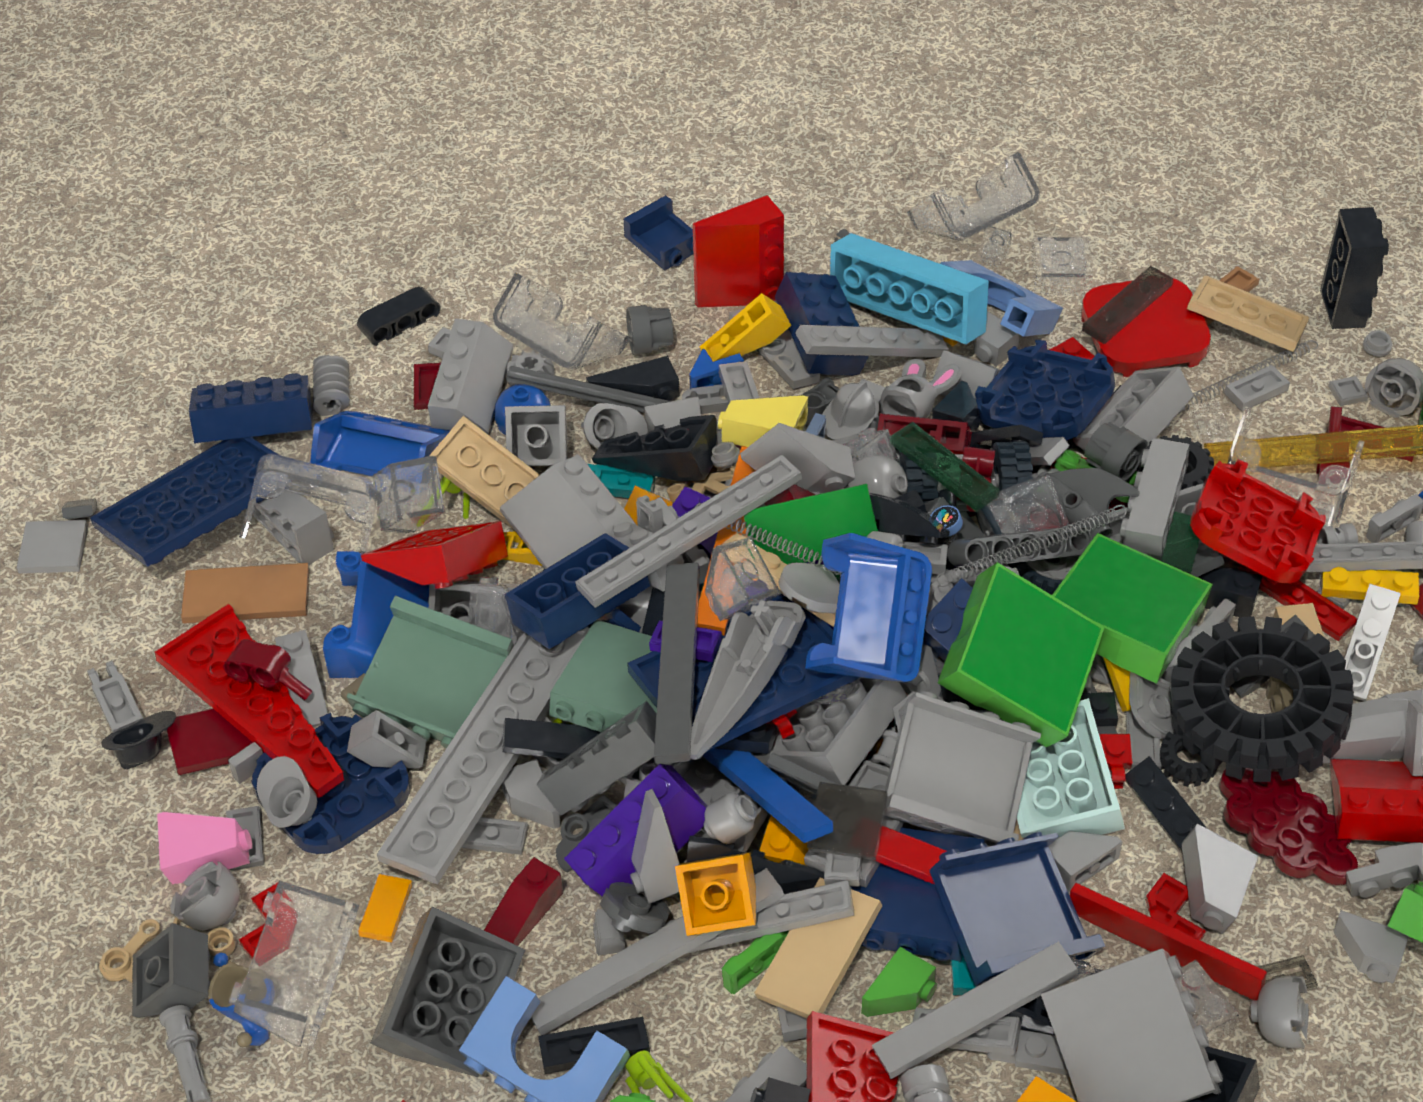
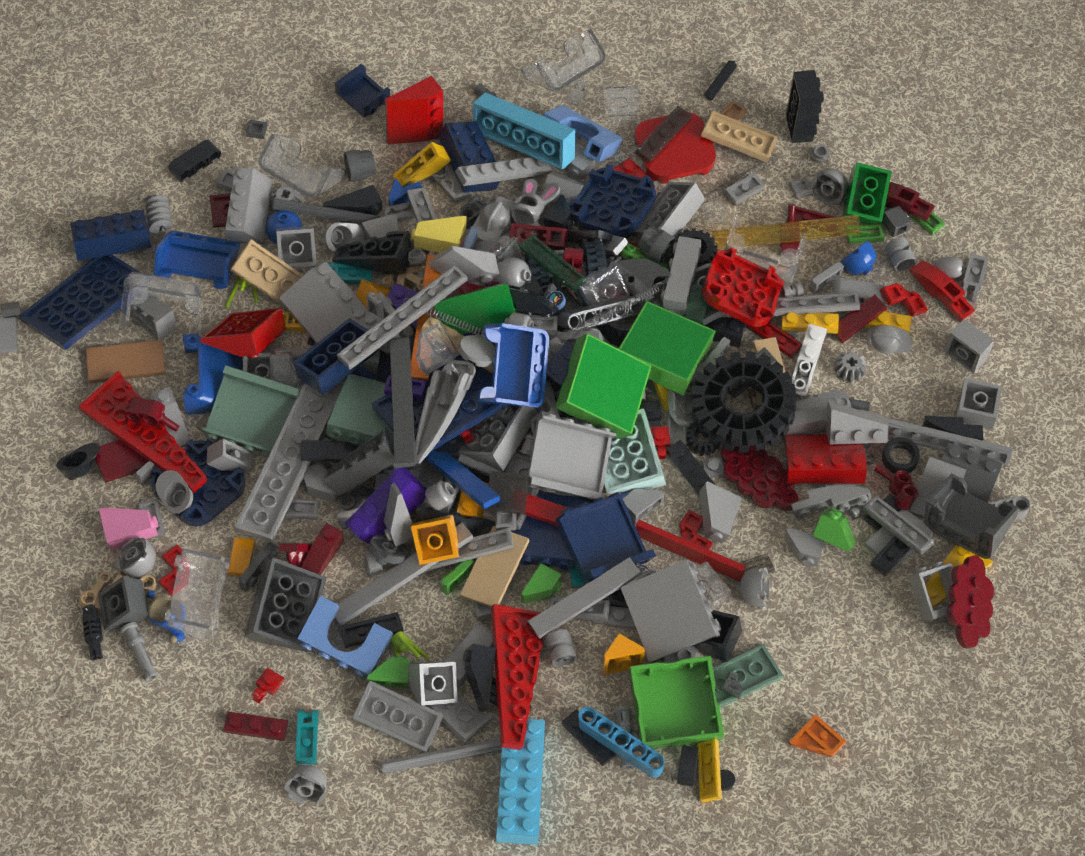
camera: 10 degrees left, 10 degrees up
light grey hinge [87,661,143,733] -> none
clear slope [373,456,445,534] -> none
none -> black hinge [82,605,103,661]
none -> dark grey hinge [239,542,280,592]
none -> dark grey tile [246,120,267,139]
none -> dark red tile [279,543,313,568]
none -> light grey plate [702,457,724,478]
none -> black axle [704,60,737,100]

